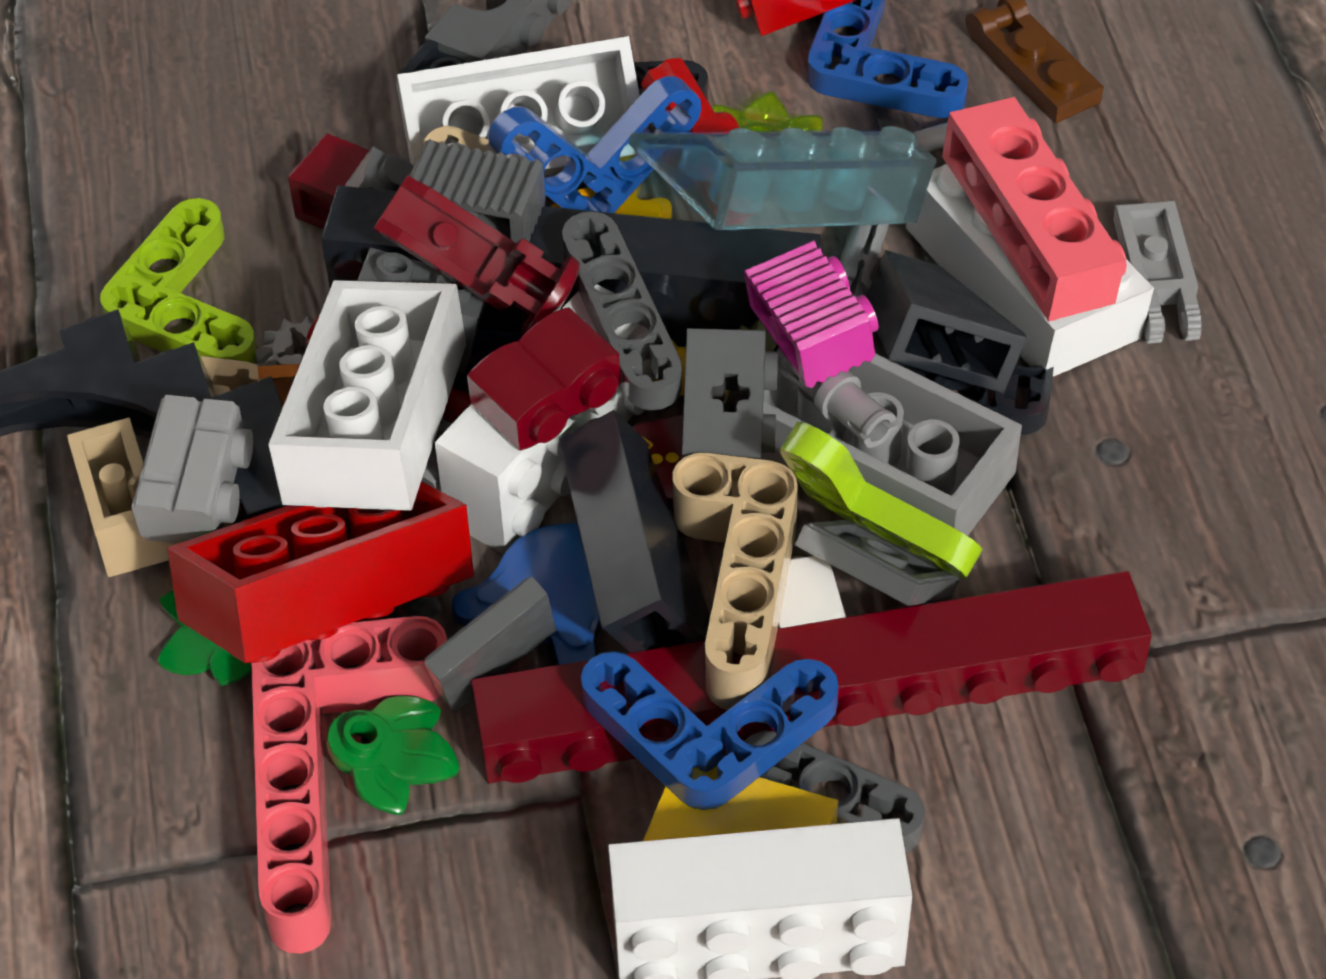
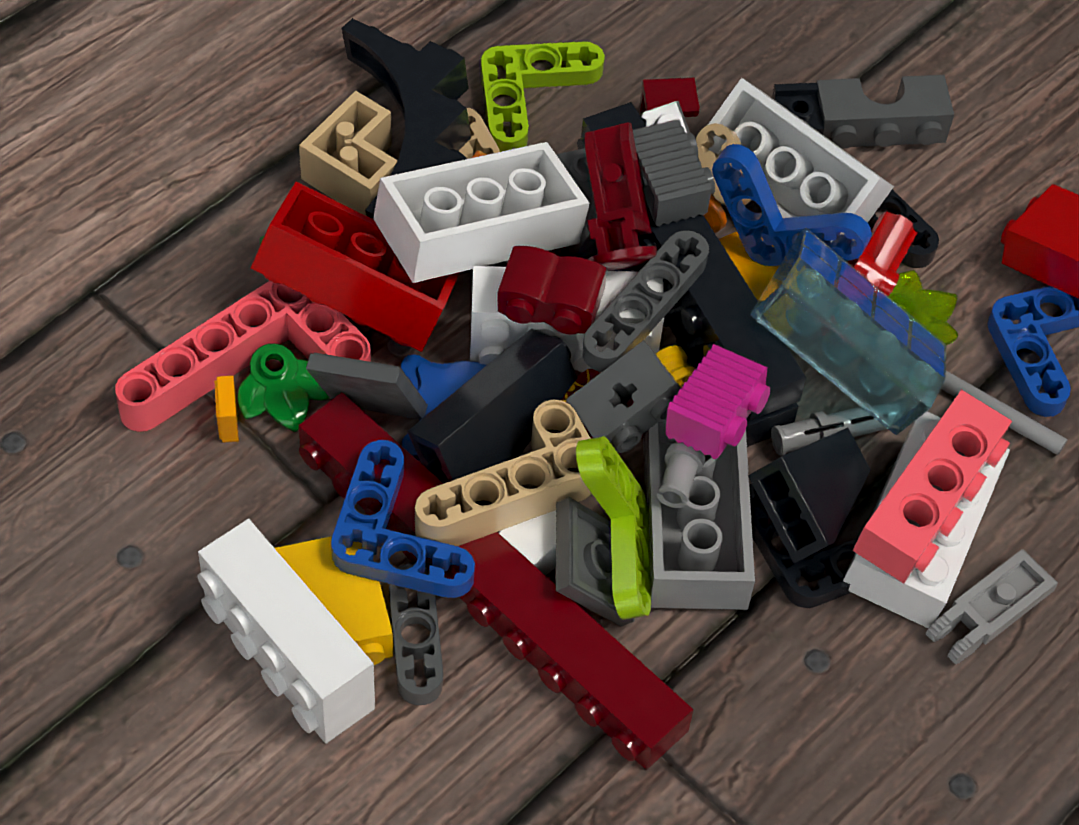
camera: 50 degrees right, 5 degrees up
light grey brick [131,395,253,543] -> none
none -> light orange tile [214,375,239,443]

